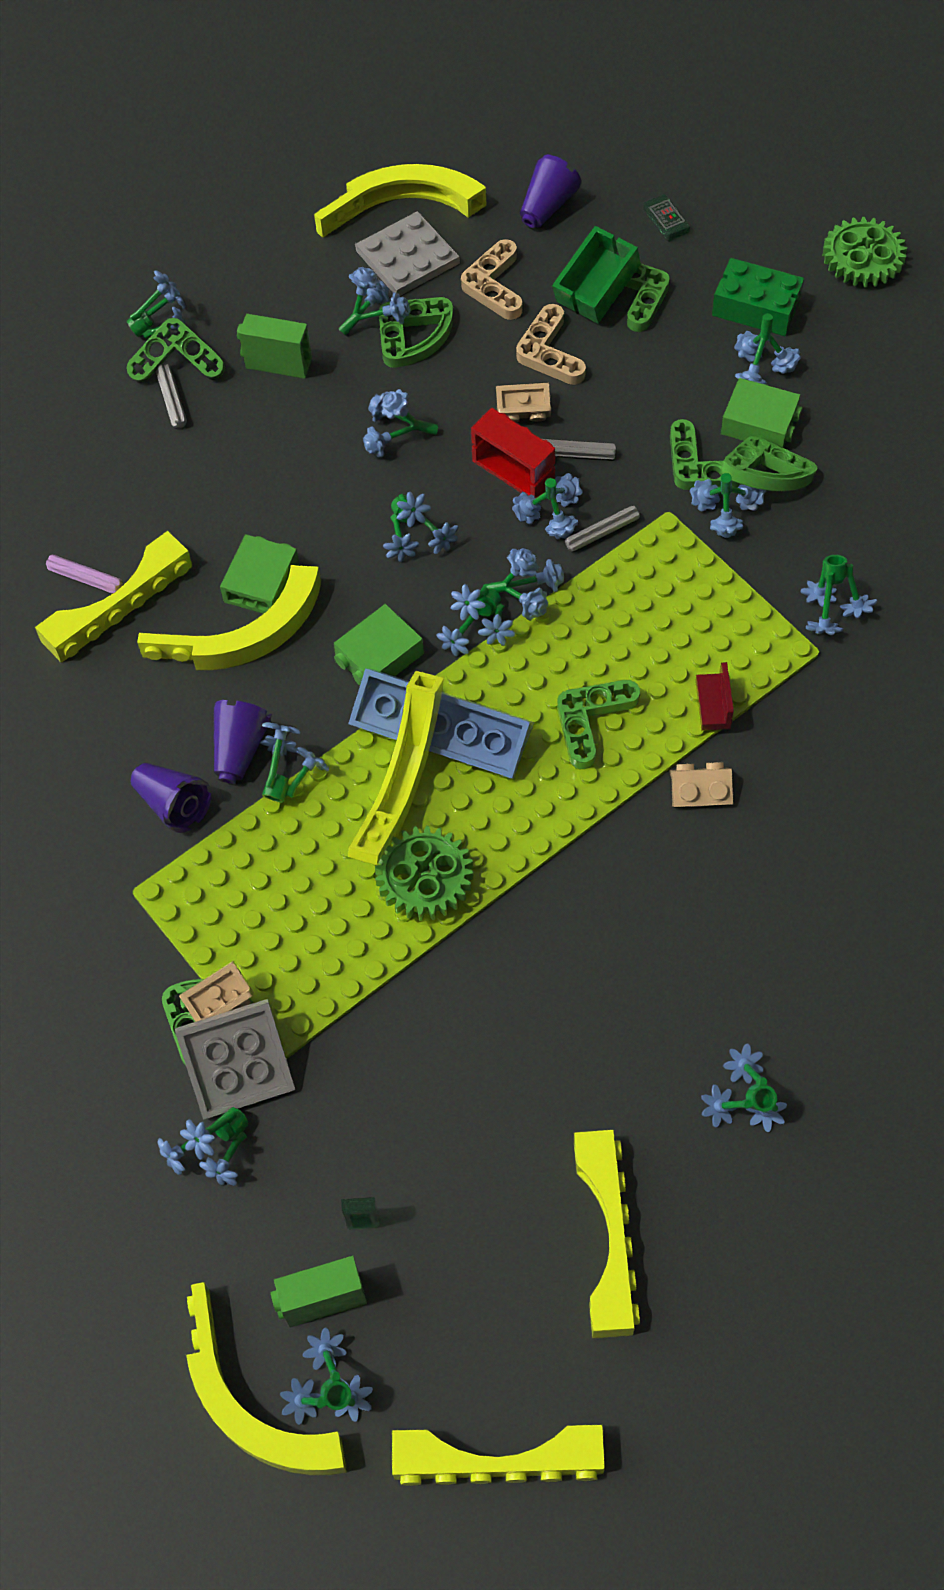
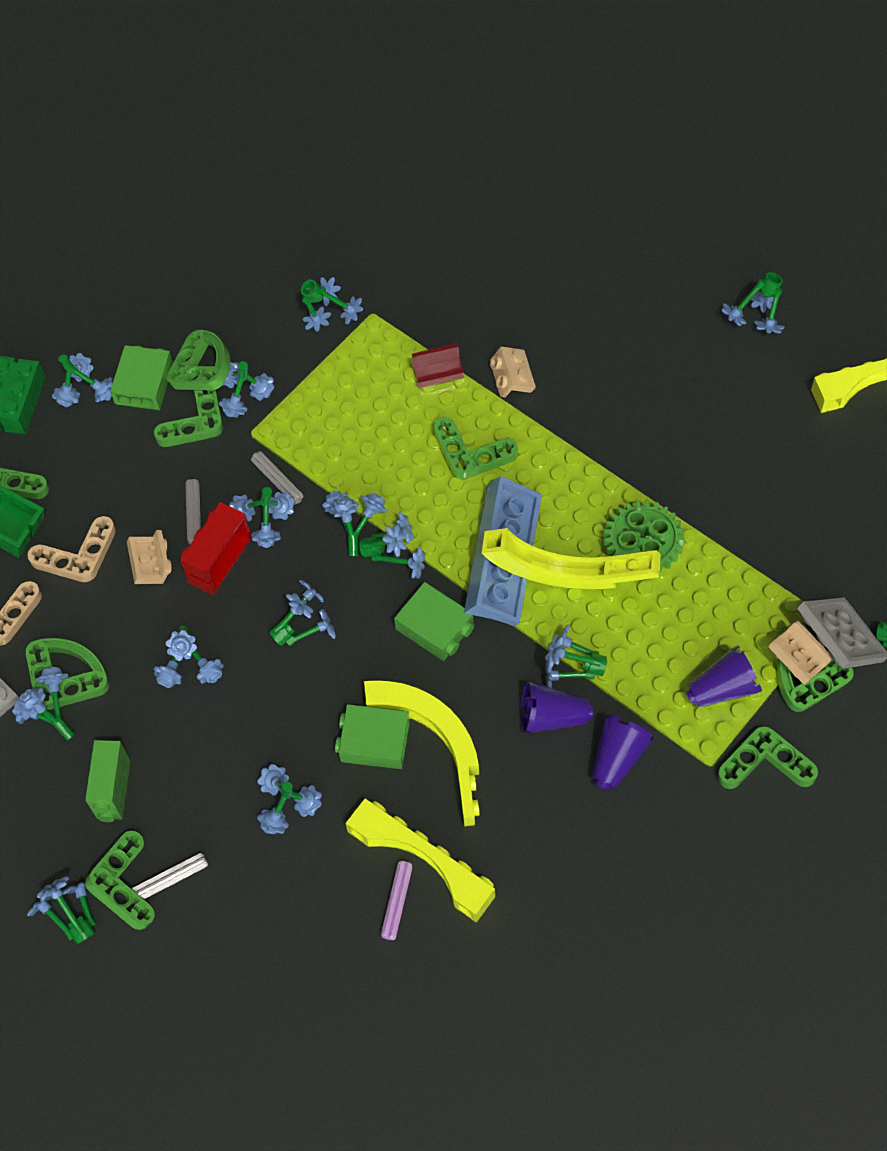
camera: 100 degrees left, 0 degrees up
none -> medium blue plant [257,764,322,834]
none -> dark purple cone [685,645,762,708]
none -> bright green beam [718,726,818,789]

